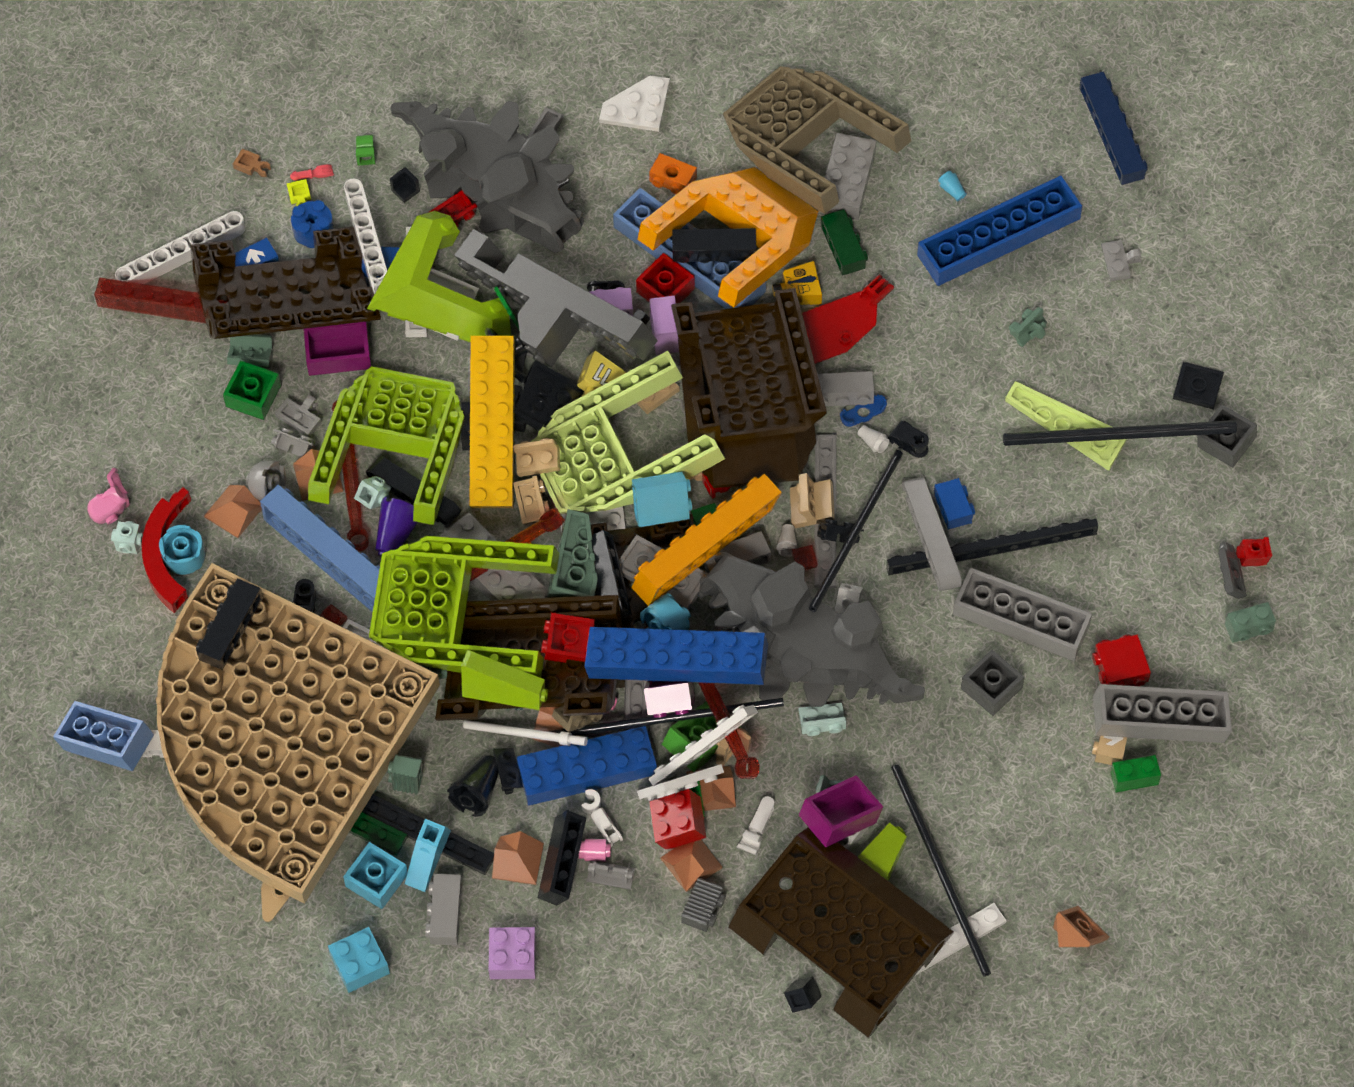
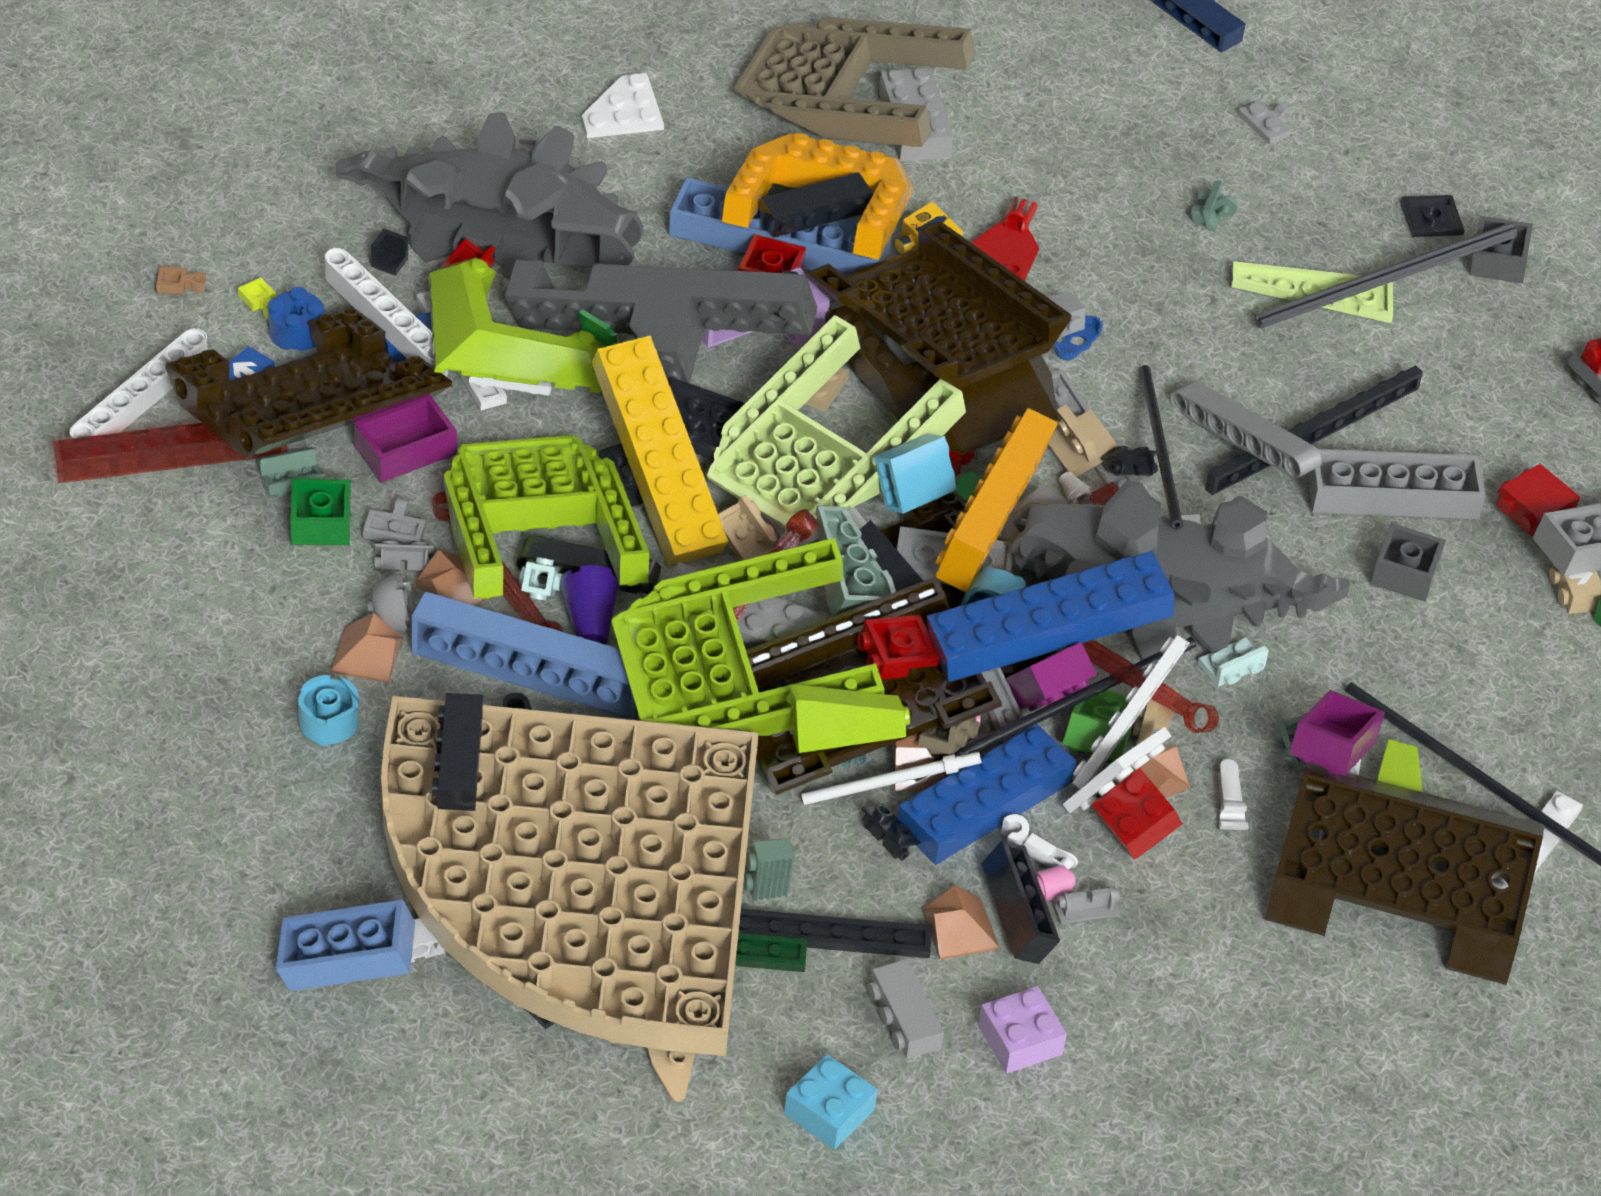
camera: 30 degrees left, 15 degrees down
bright pink head [87,468,130,525] -> none
light aqua brick [111,521,143,554] -> none
red arch [142,487,191,613] -> none
coral piece [290,164,334,181] -> none
medium azure brick [343,842,408,909] -> none
bright green leg [356,135,375,166] -> none
medium azure slope [405,819,451,892] -> none
black cone [447,755,499,817] -> none
tan bracket [513,438,560,477] -> none
light yellow torso [577,351,627,396] -> none
orange brick [649,153,697,195] -> none
nougat slope [660,840,723,892] -> none
dark grey brick [681,877,726,932] -> none
black panel [784,976,821,1013] -> none
dark green brick [821,209,868,276] -> none
white cone [858,425,889,453] -> none
black piece [888,421,929,458] -> none
blue brick [917,176,1082,286] -> none
blue brick [934,478,975,530] -> none
medium azure cone [938,171,967,202] -> none

